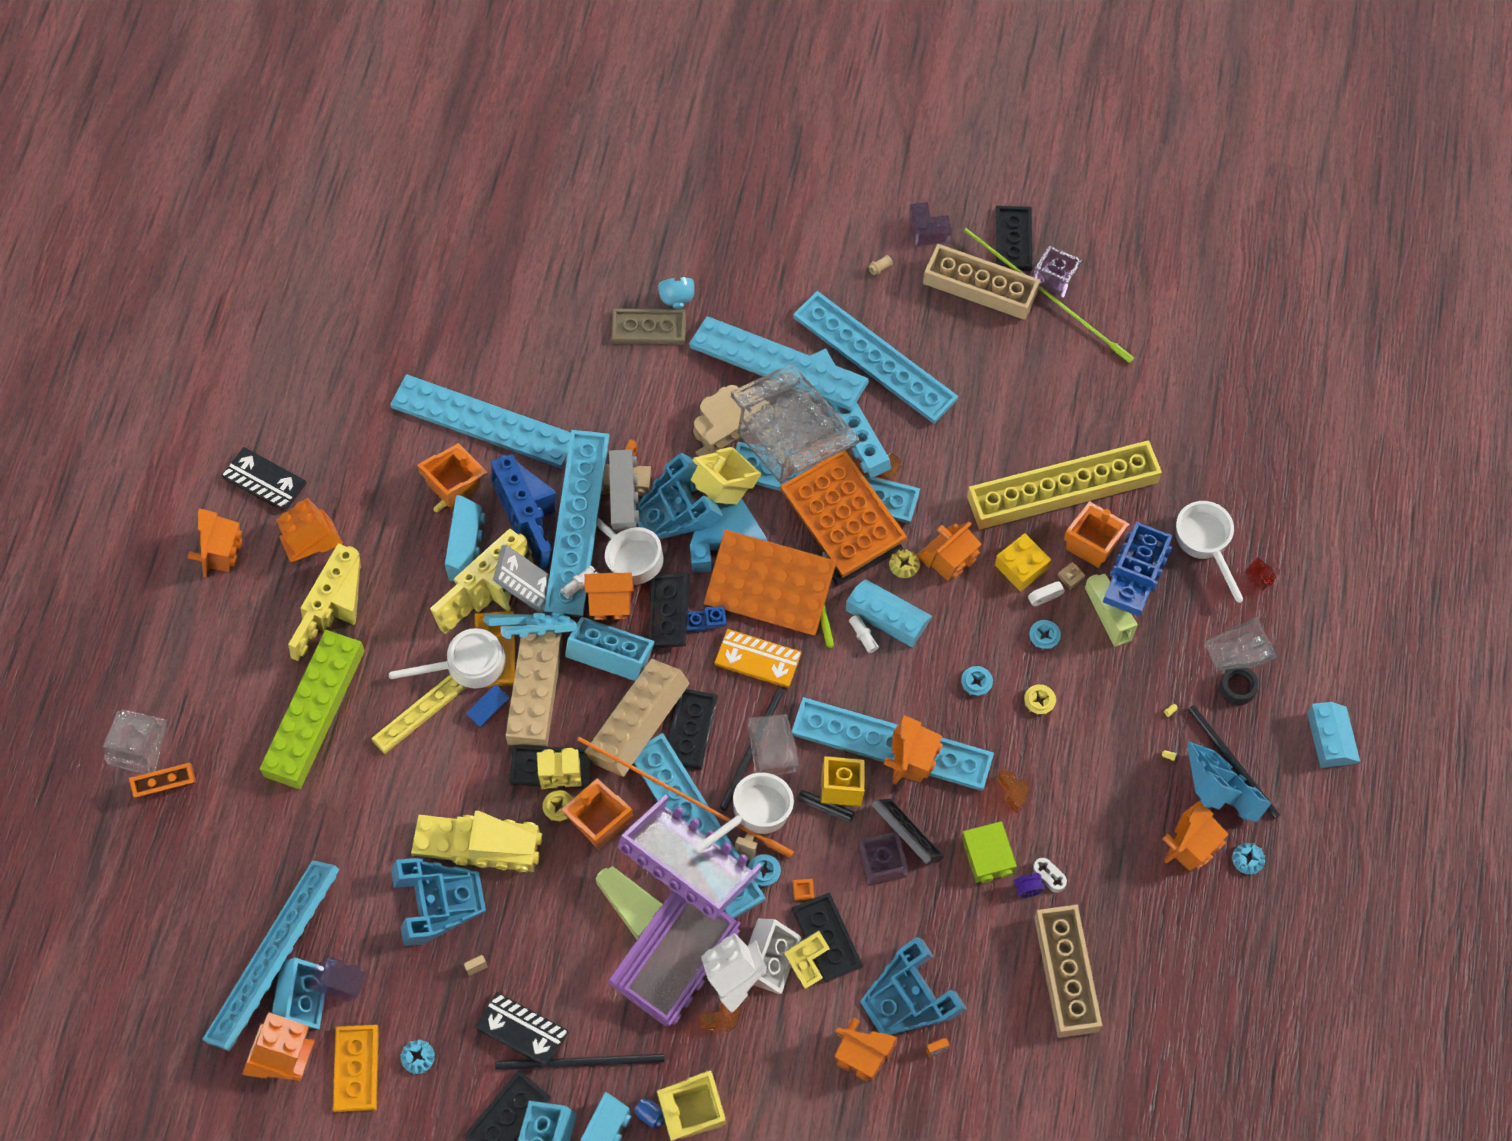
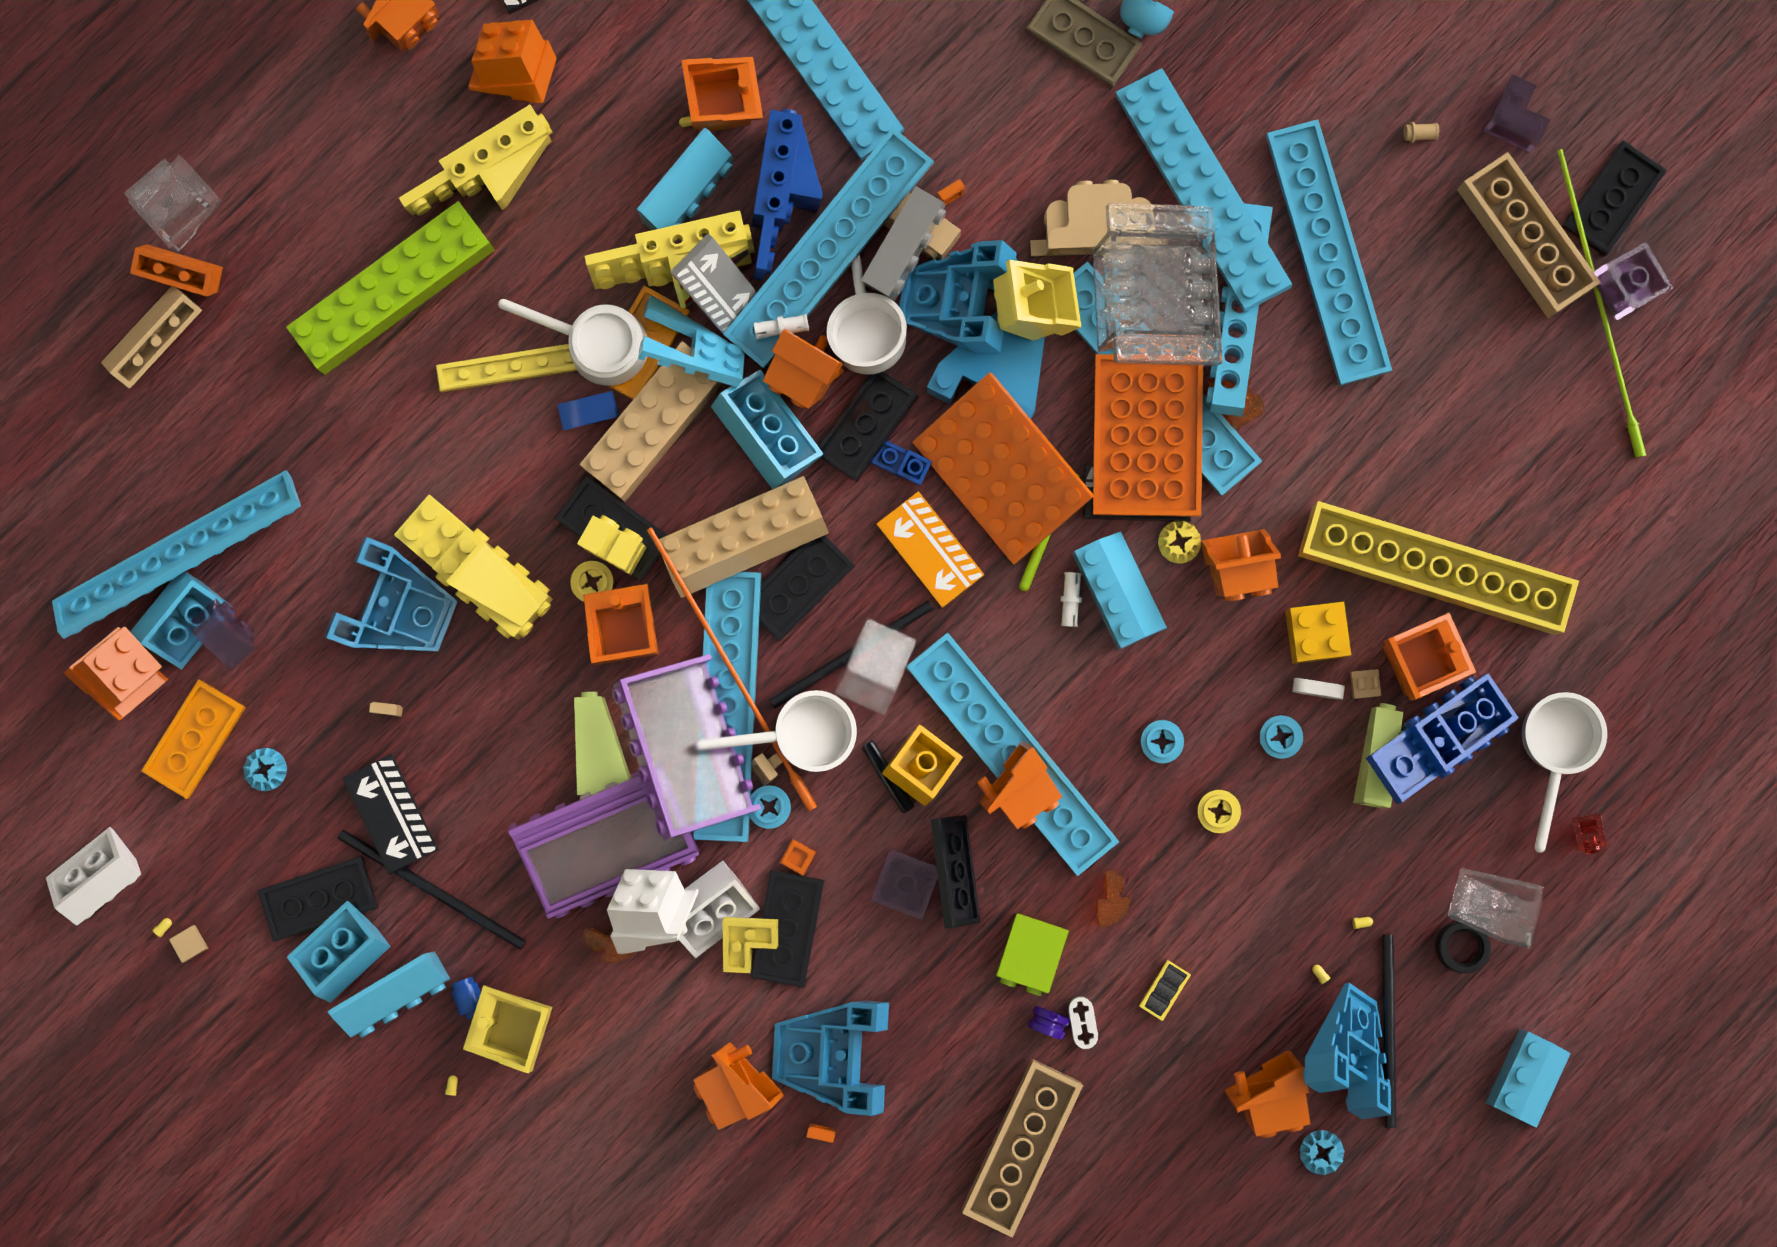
camera: 40 degrees right, 20 degrees up
none -> tan brick [101,286,202,389]
none -> tile [1139,960,1191,1021]

